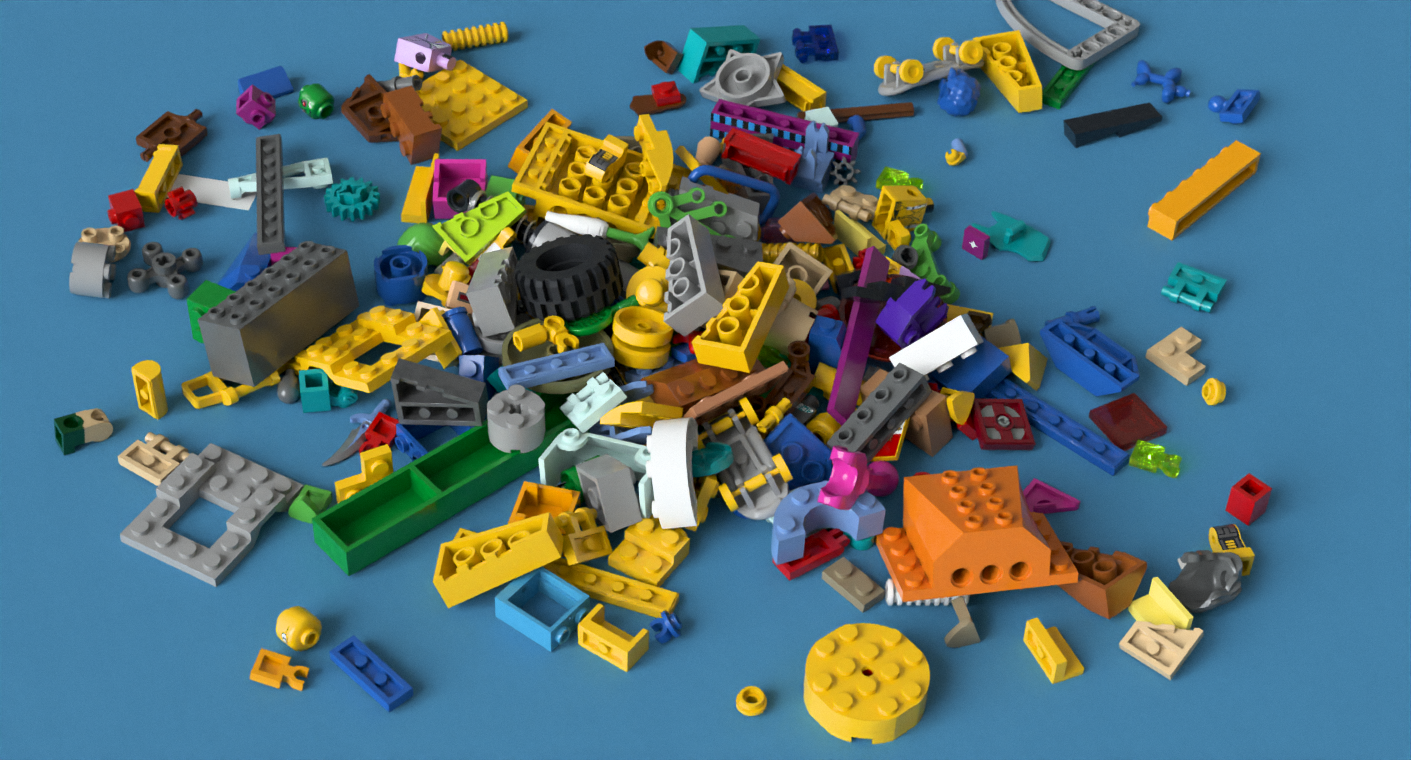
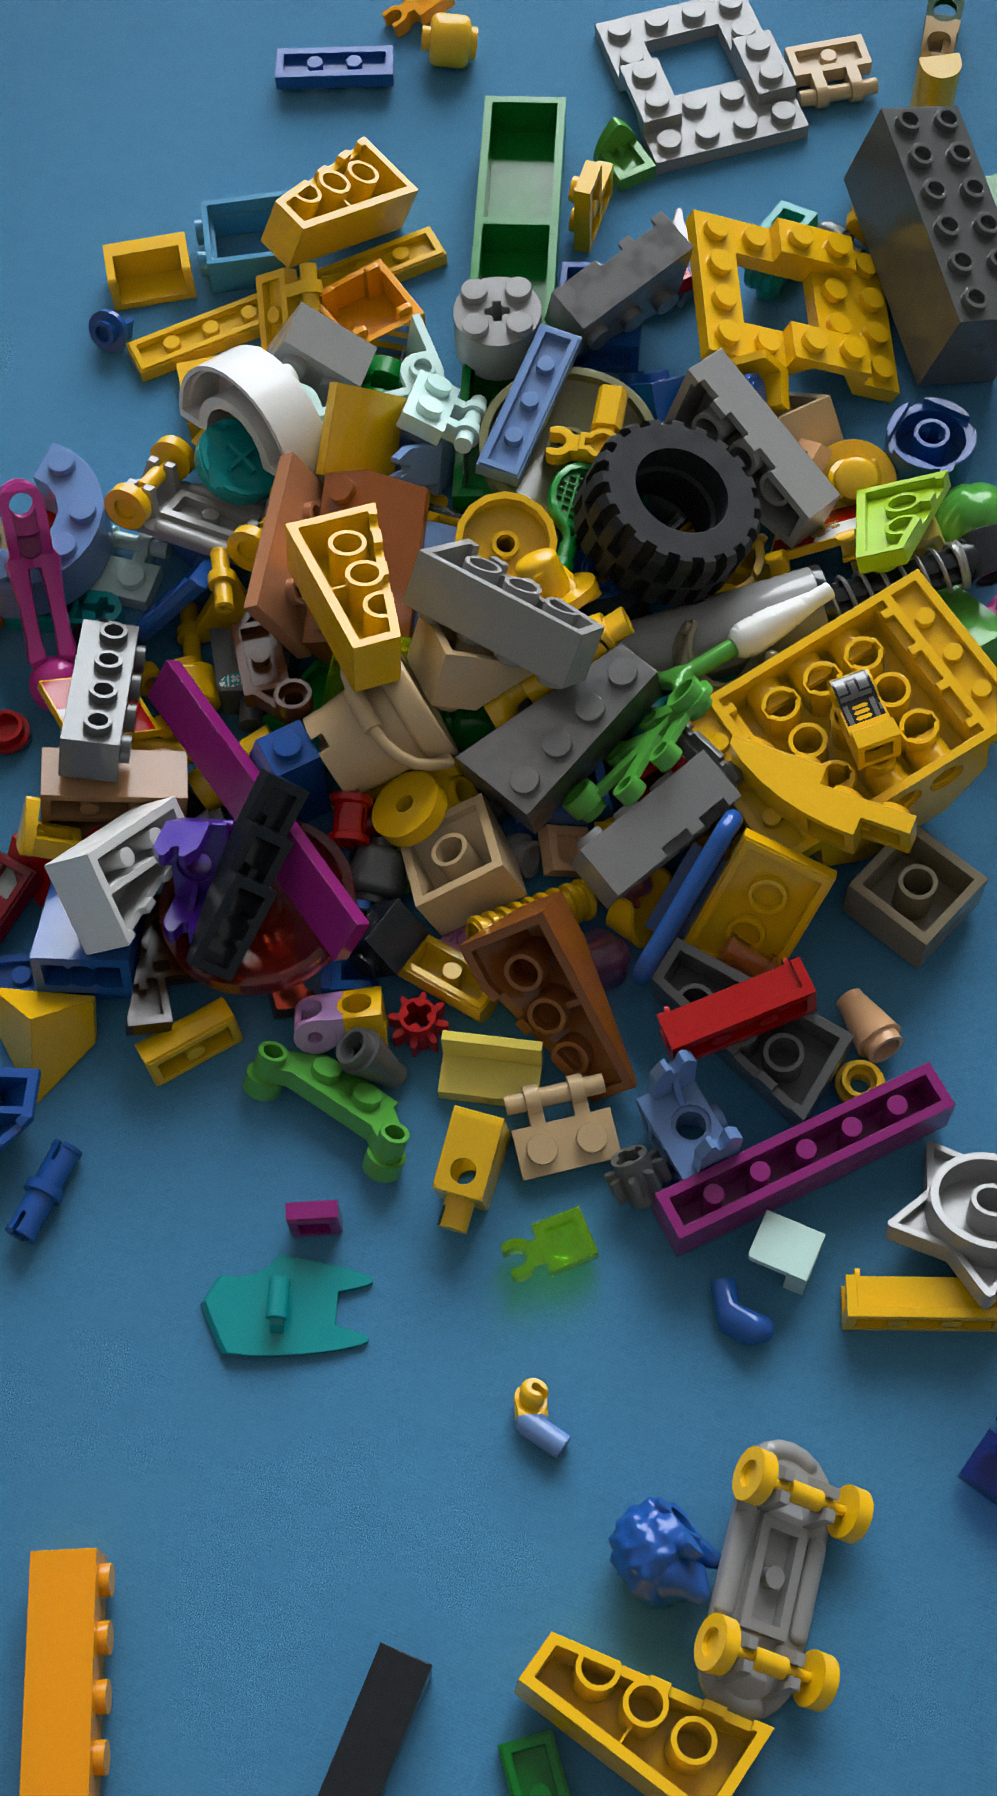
camera: 140 degrees right, 20 degrees up
reddish brown axle [796,102,914,123] -> none
yellow plate [887,219,911,251] -> none
dark tan tile [982,319,1021,348] -> none

